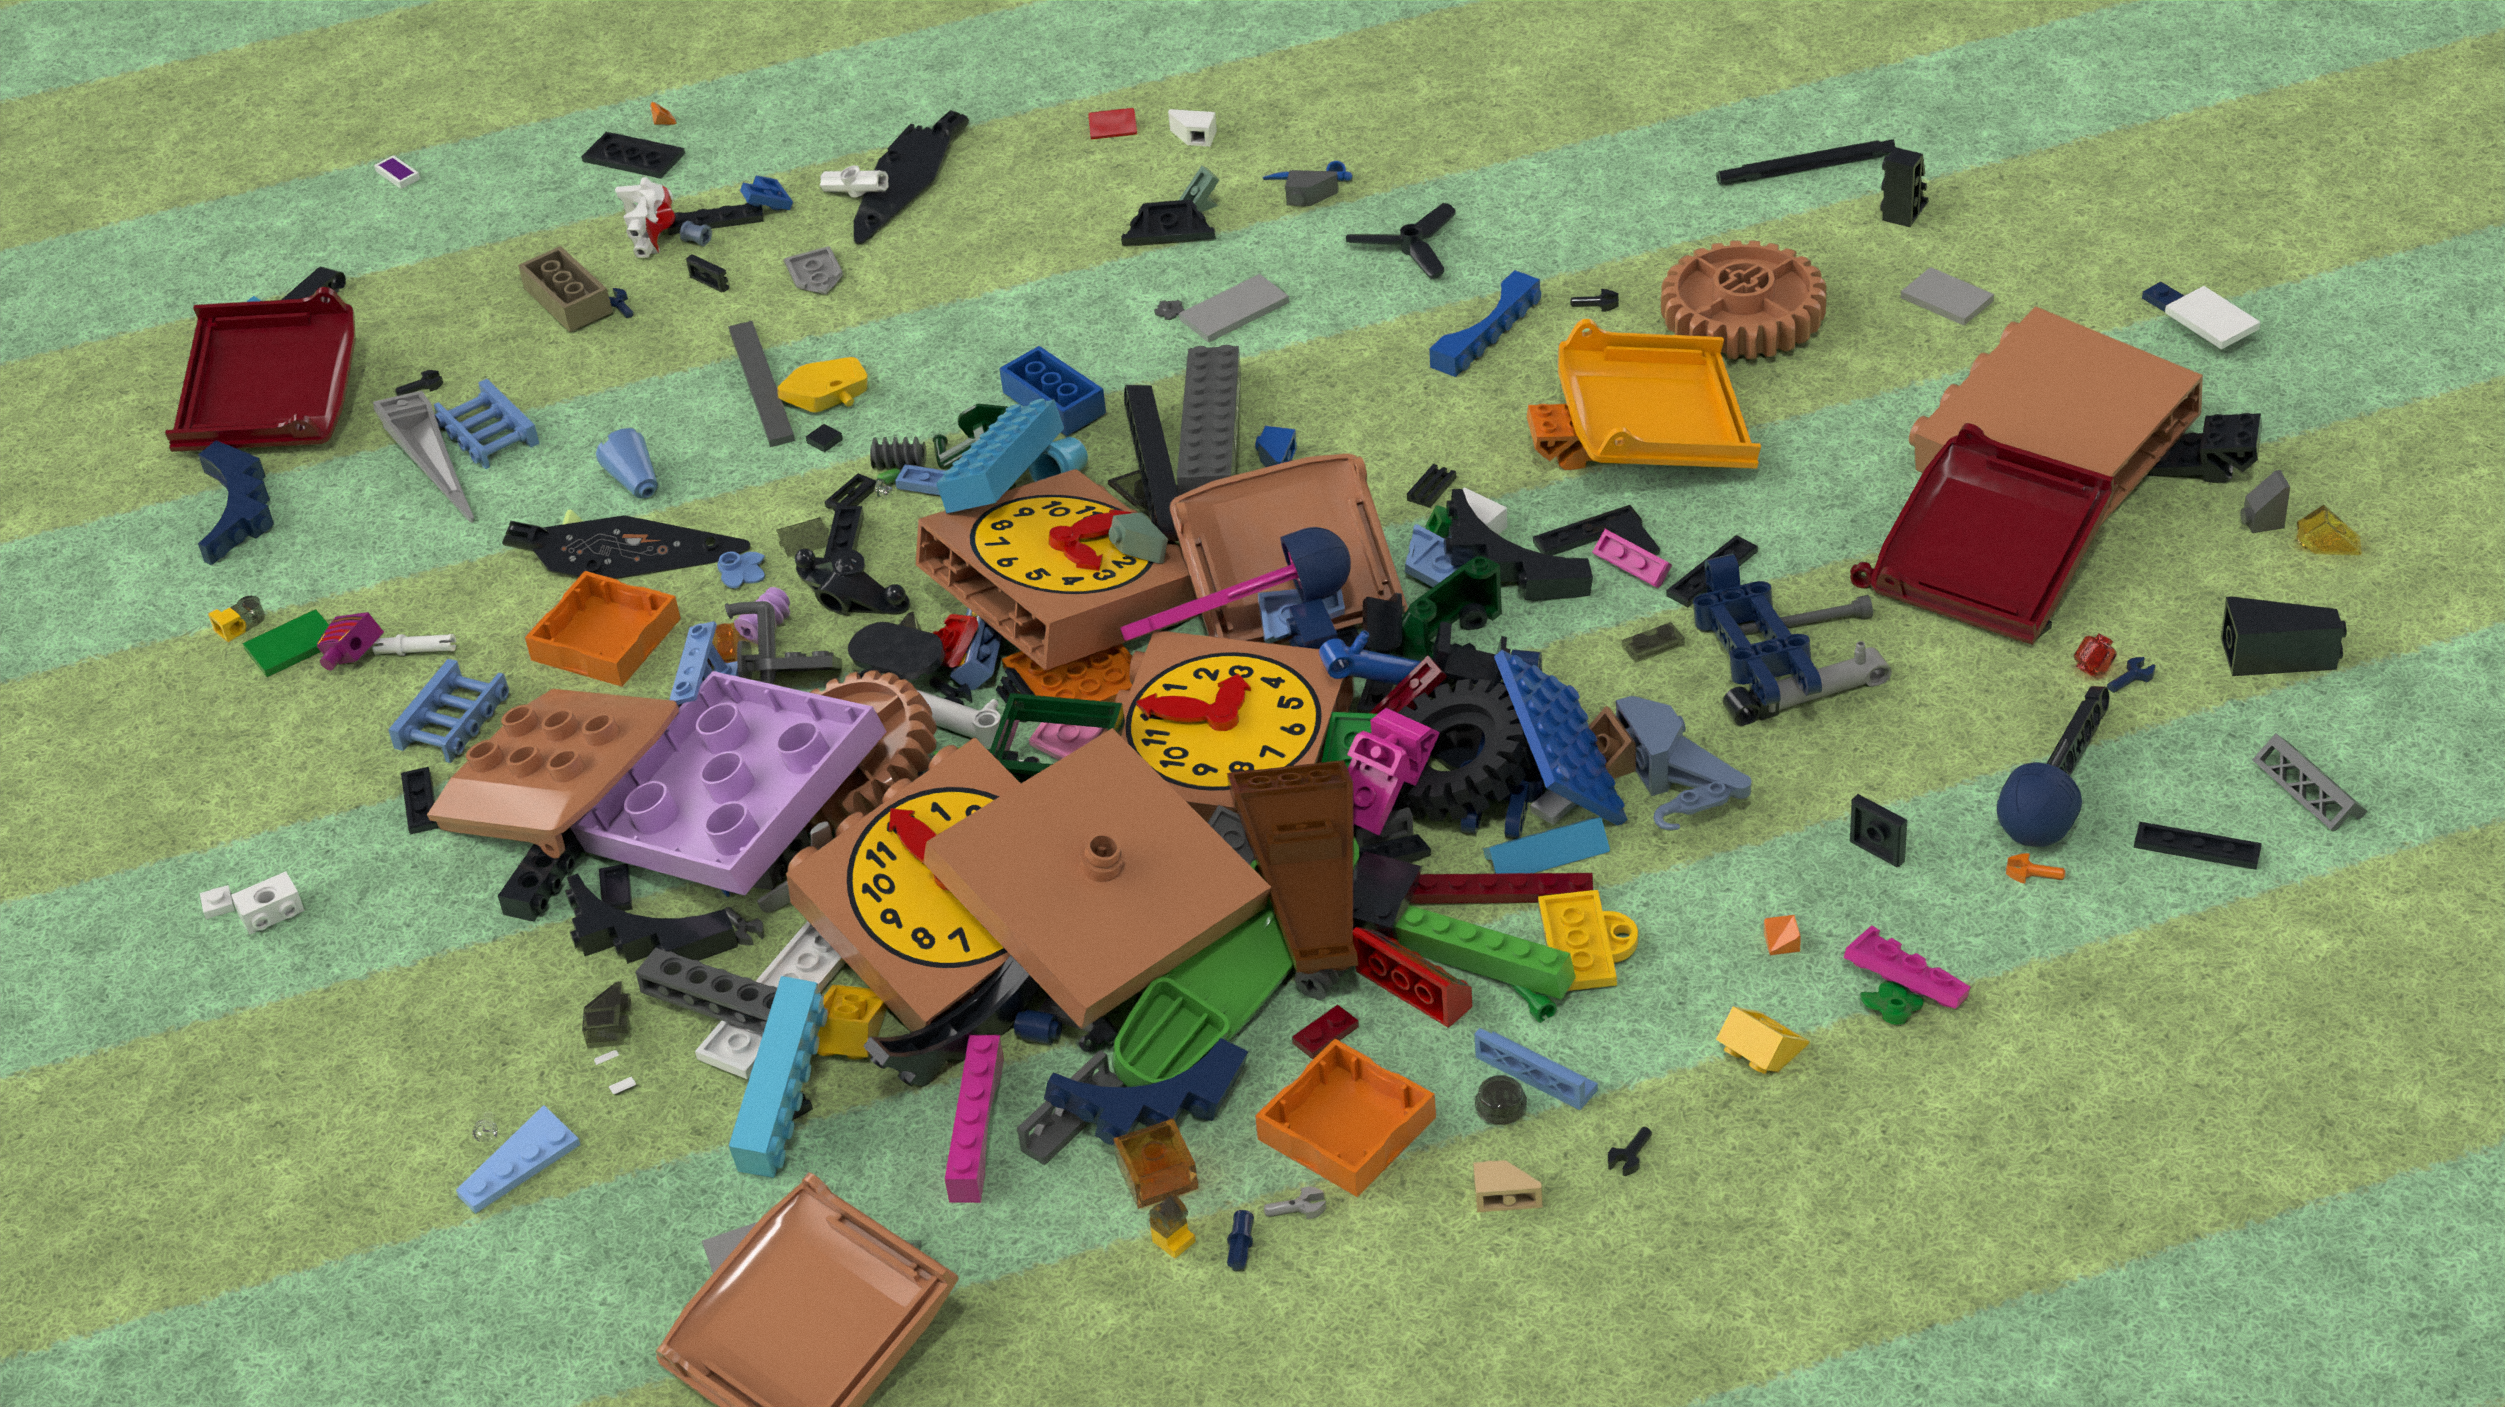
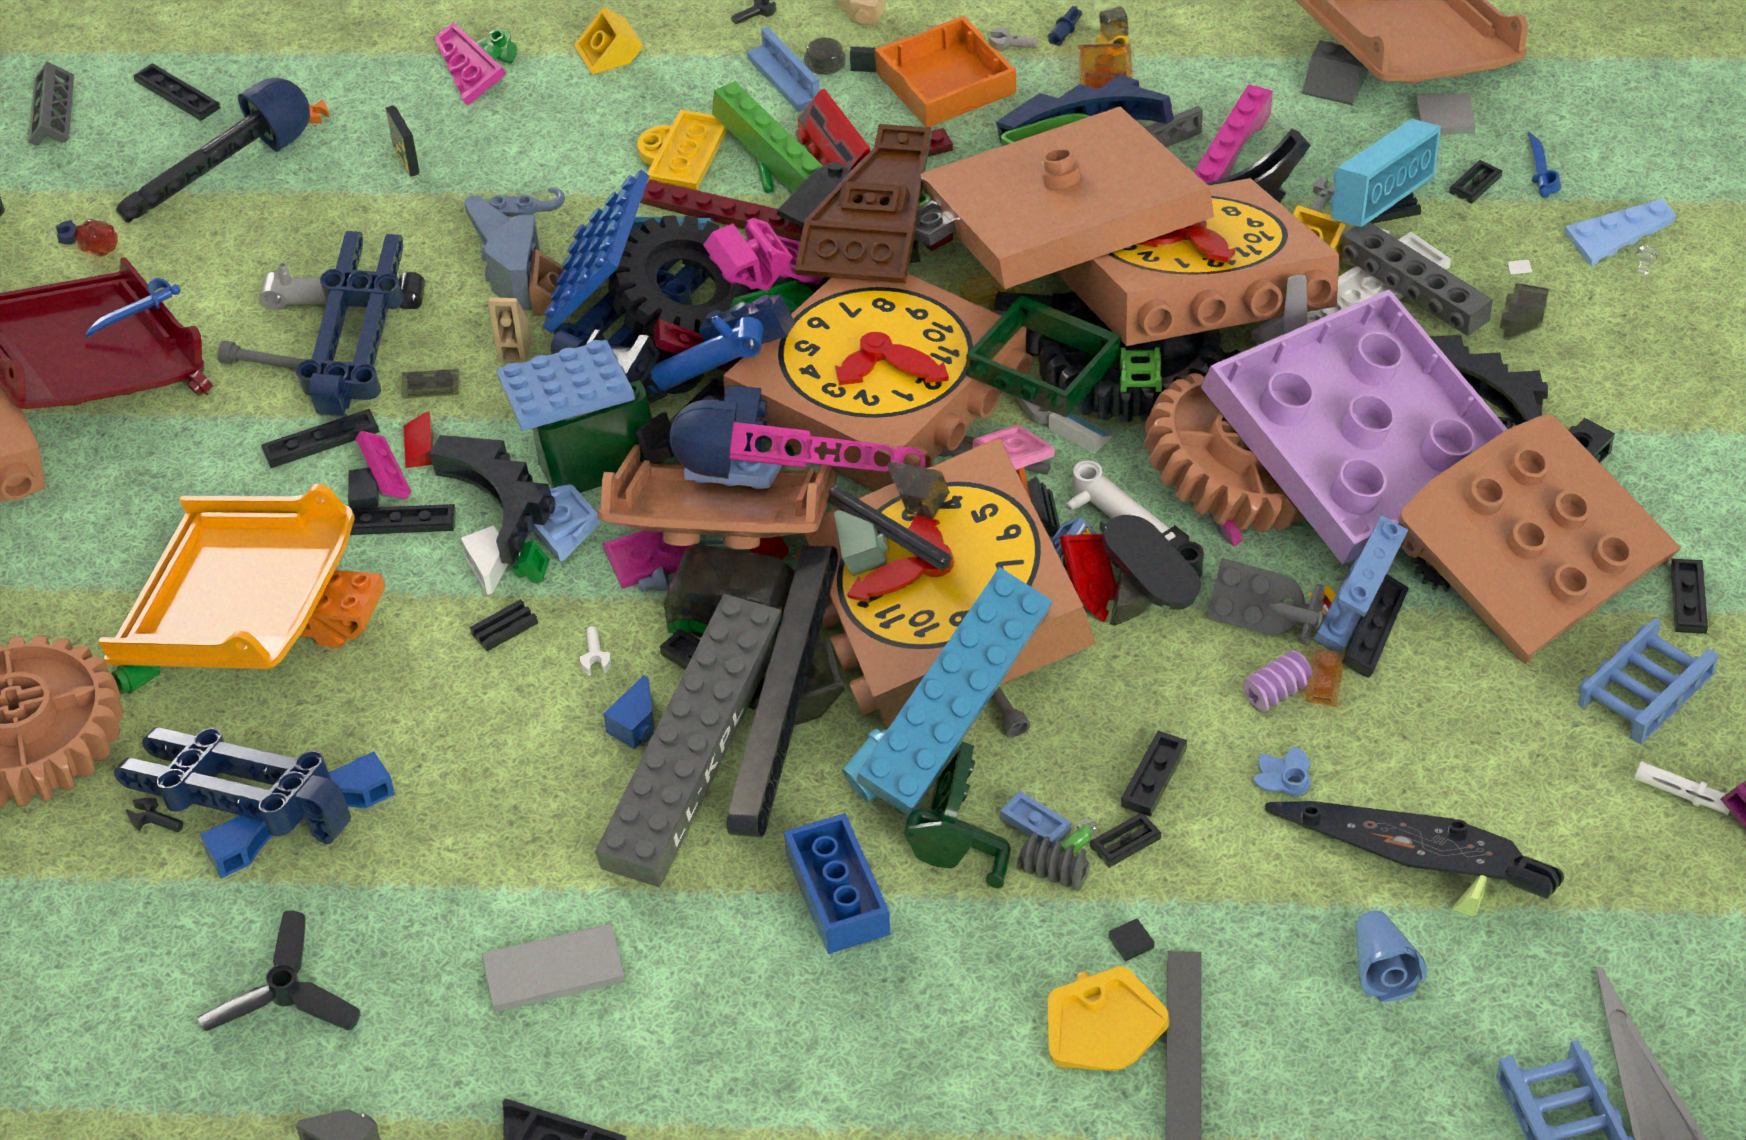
camera: 160 degrees left, 5 degrees up
orange tile [525,571,681,687] -> none
clear smoke piece [776,517,829,558] -> none
black piece [795,548,910,615] -> none
dark grey plant [1154,300,1185,320] -> none
orange slope [1764,915,1801,955] -> none
none -> blue sword [86,278,181,337]
none -> dark blue beam [114,727,351,844]
none -> red slope [403,411,434,468]
none -> tan slope [488,297,531,363]
none -> medium blue plate [496,340,635,431]
none -> dark blue brick [699,294,795,344]
none -> black axle [828,487,952,571]
none -> black tile [849,46,876,72]
none -> clear smoke slope [887,461,950,519]
none -> light grey bar [1310,177,1335,212]
none -> black tile [1449,160,1502,204]
none -> blue sword [1528,132,1561,198]

